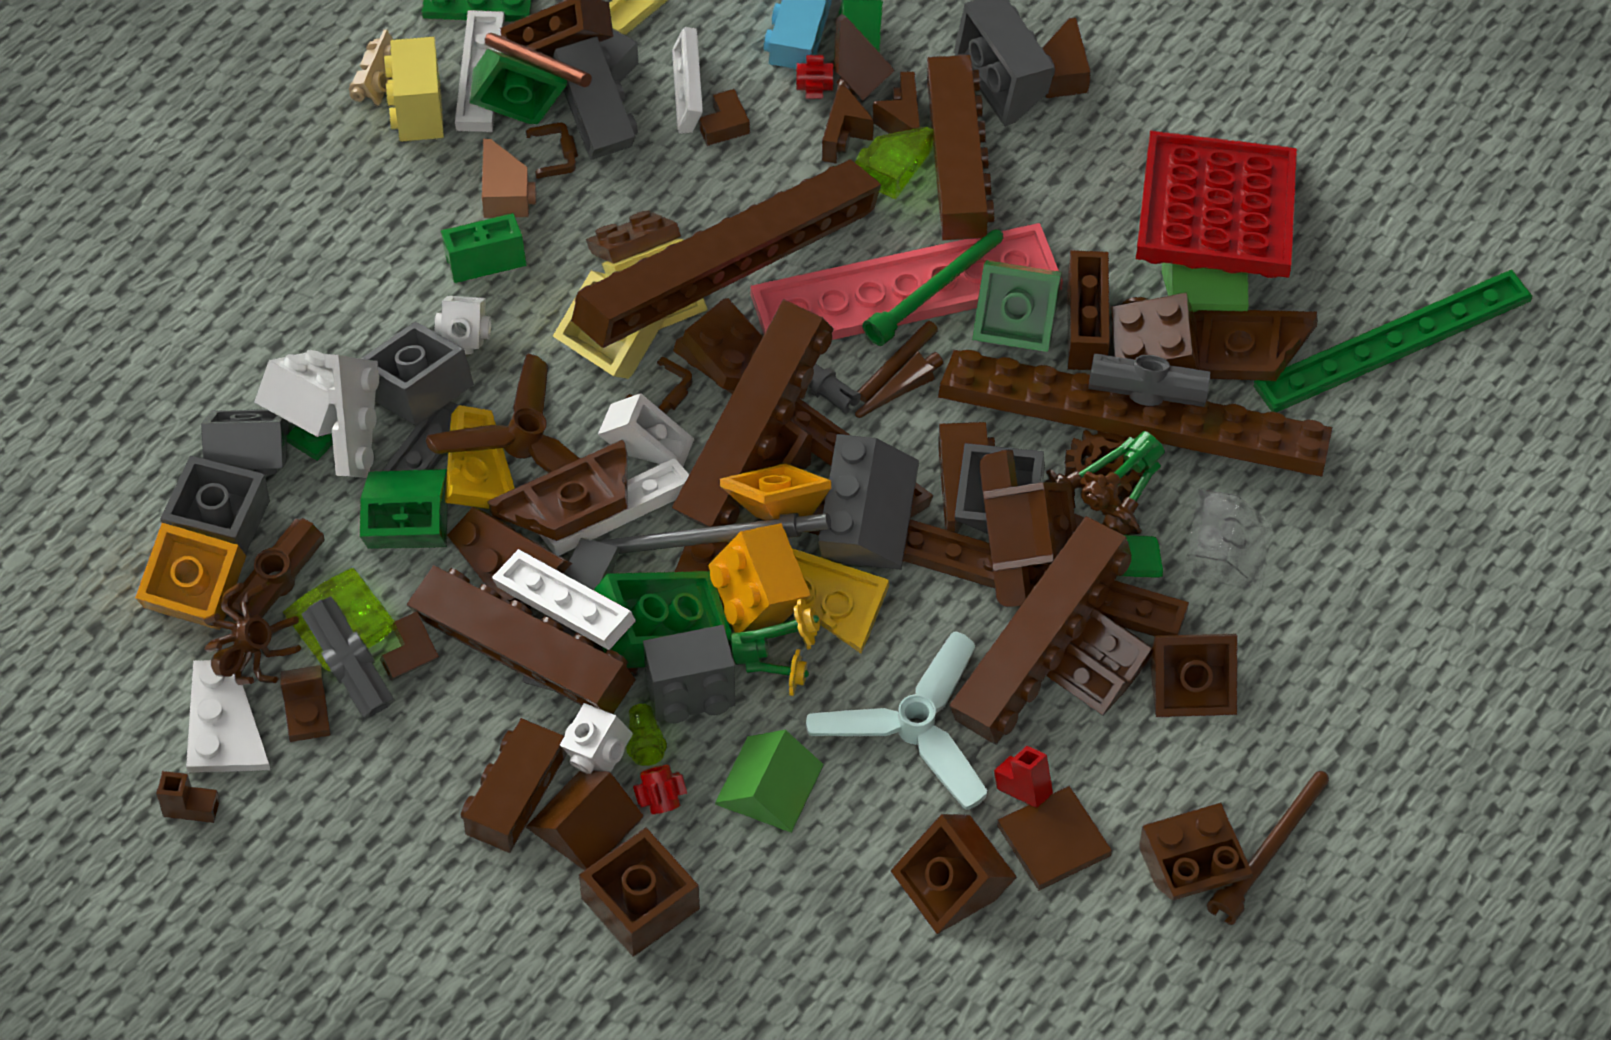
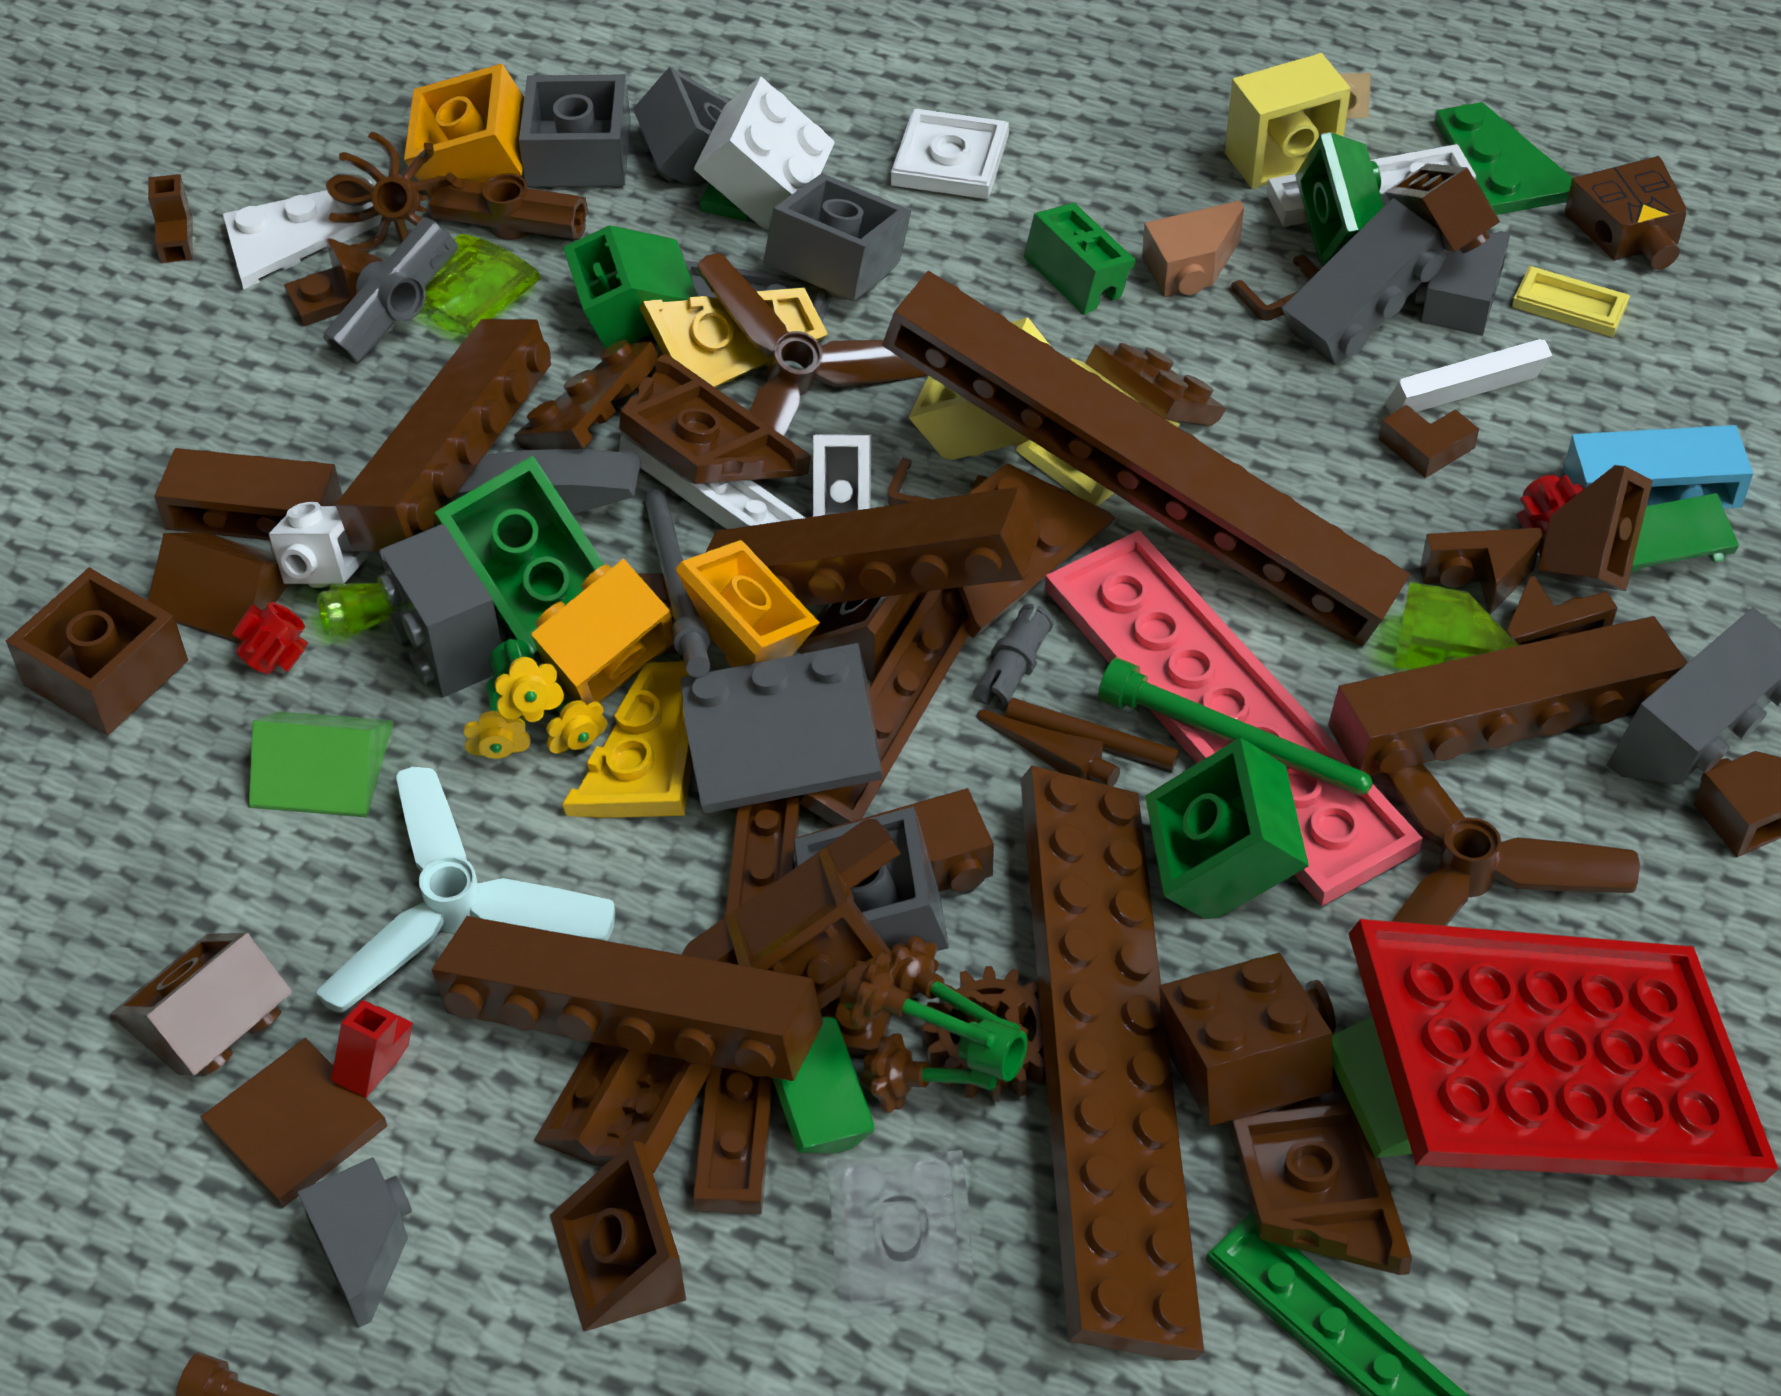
camera: 75 degrees right, 5 degrees down
white wing [324,354,379,478] -> none
reddish brown piece [380,611,439,681] -> none
white brick [435,296,491,354] -> none
copper bar [484,32,592,88] -> none
white plate [492,549,636,650] -> none
reddish brown brick [1067,250,1109,370] -> none
dark grey piece [1088,354,1210,407] -> none
reddish brown slope [1139,803,1253,901] -> none
none -> dark grey slope [298,1157,412,1328]
none -> white plate [891,109,1009,200]
none -> reddish brown piece [1384,763,1640,926]

